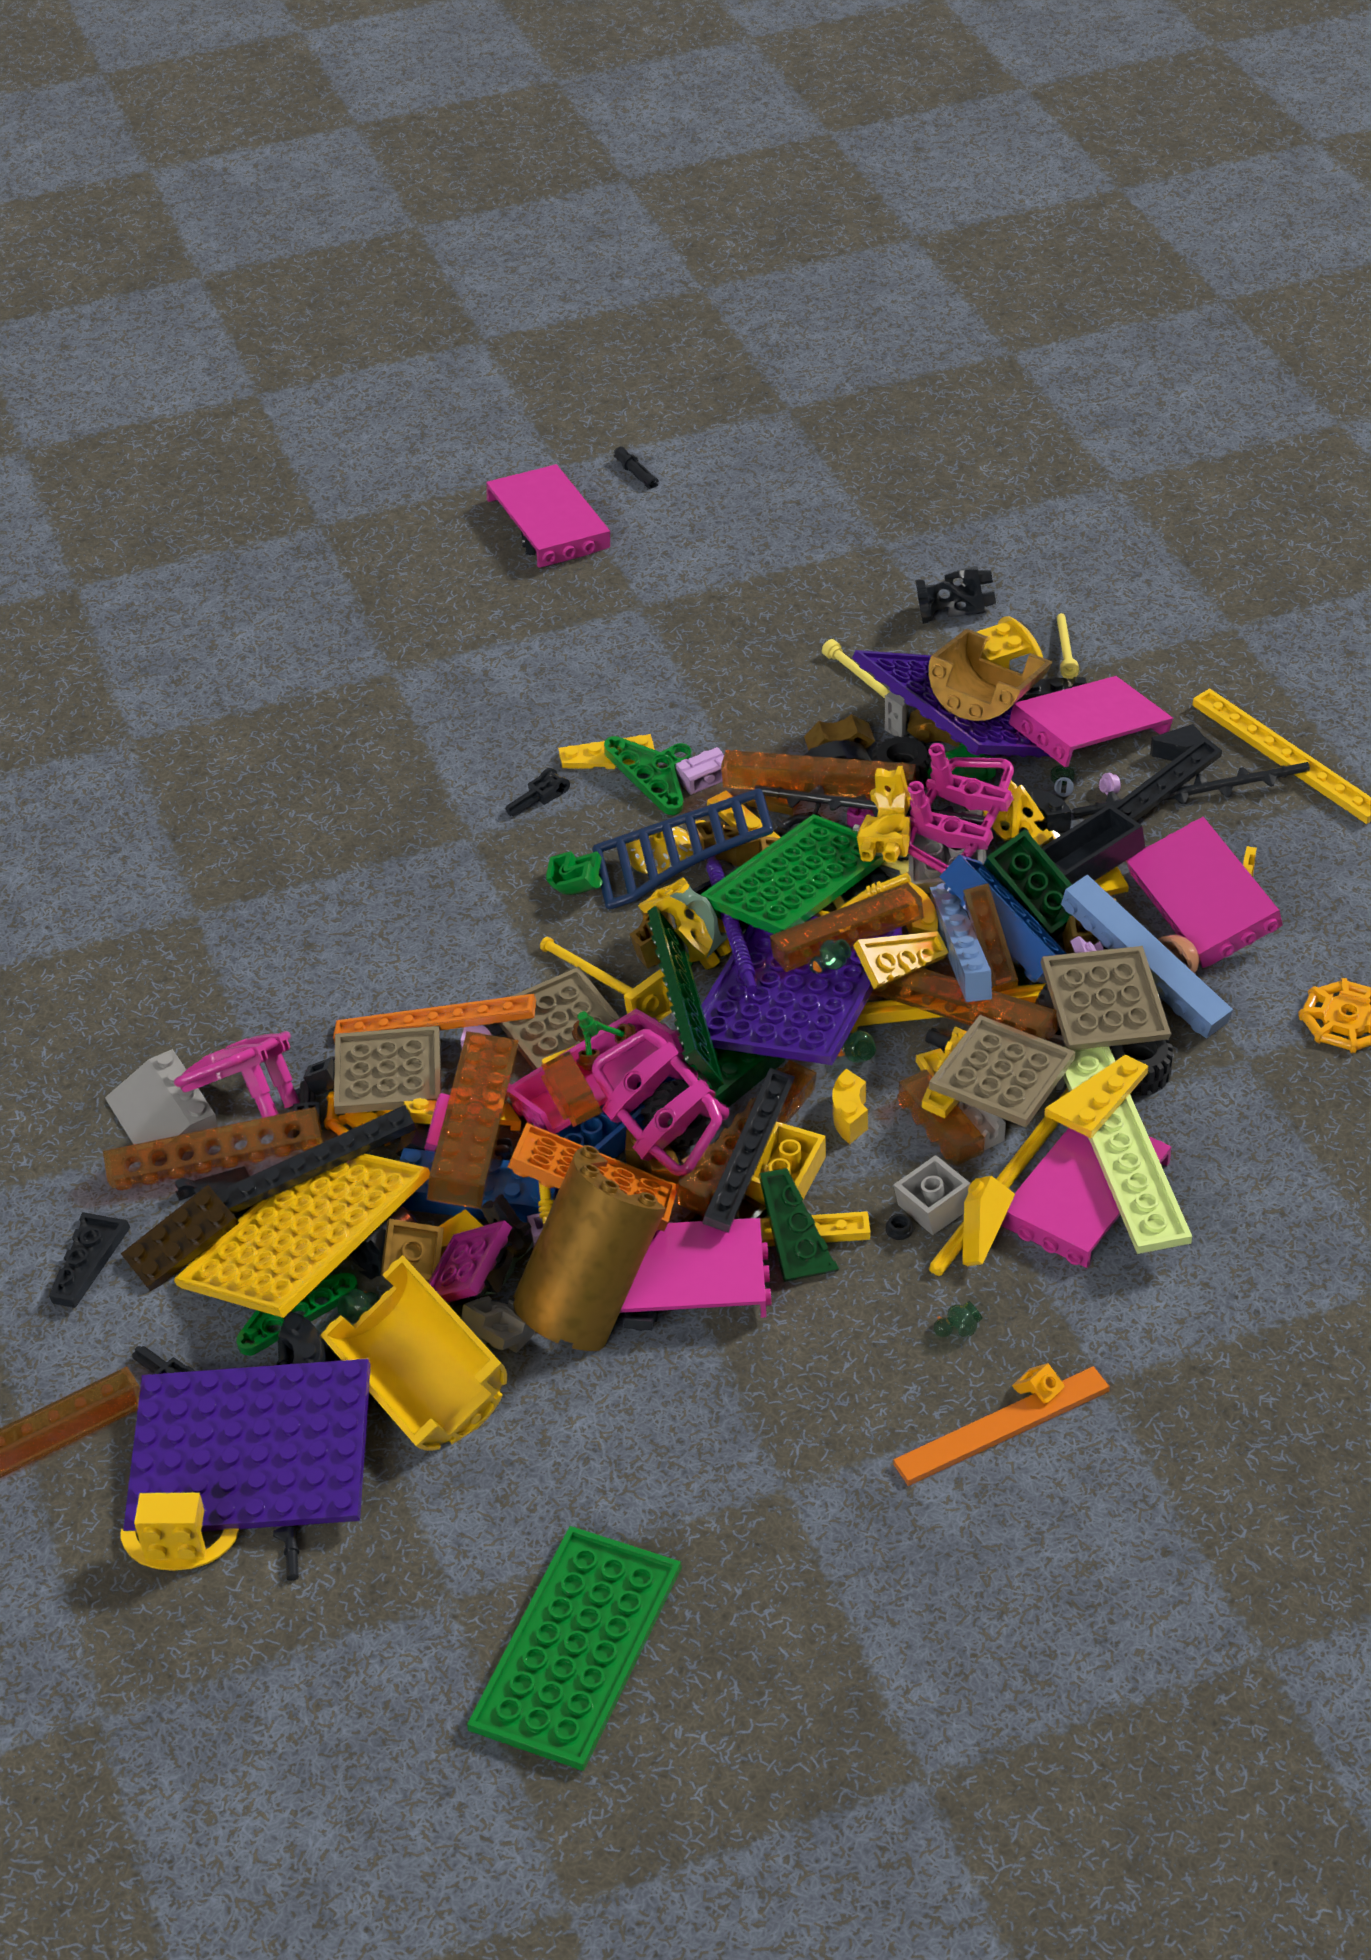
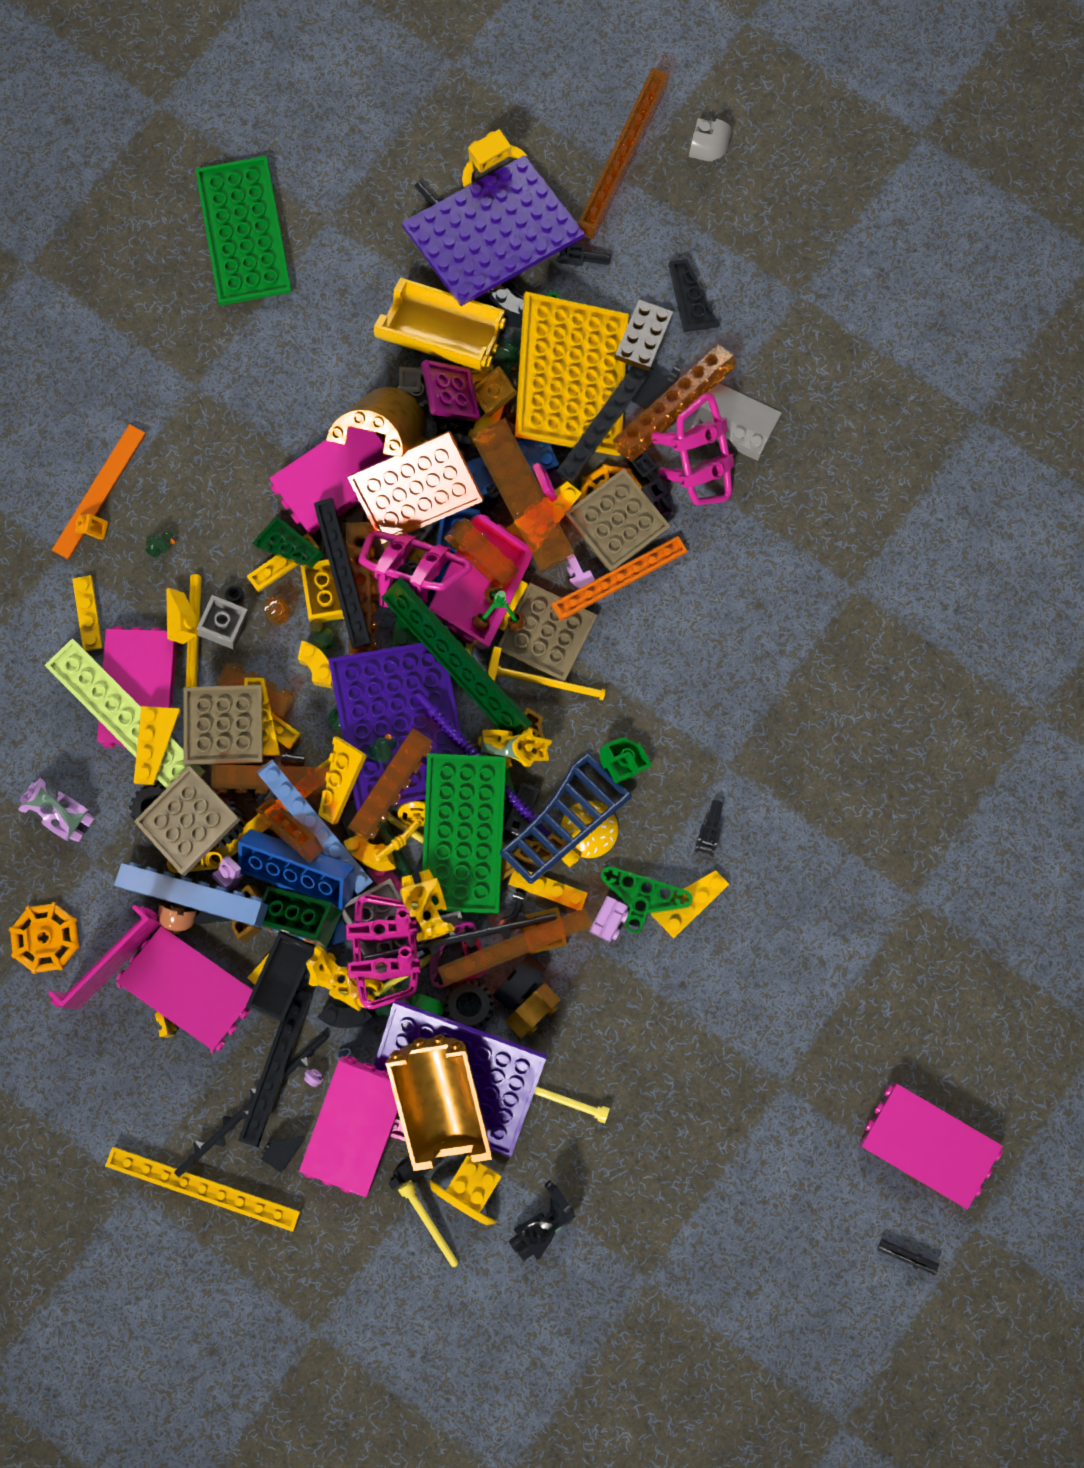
camera: 145 degrees right, 35 degrees up
none -> lavender hips [18,778,94,842]
none -> dark pink panel [48,905,162,1009]
none -> yellow plate [72,575,103,652]
none -> clear orange head [263,596,291,625]
none -> clear green animal [309,619,335,651]

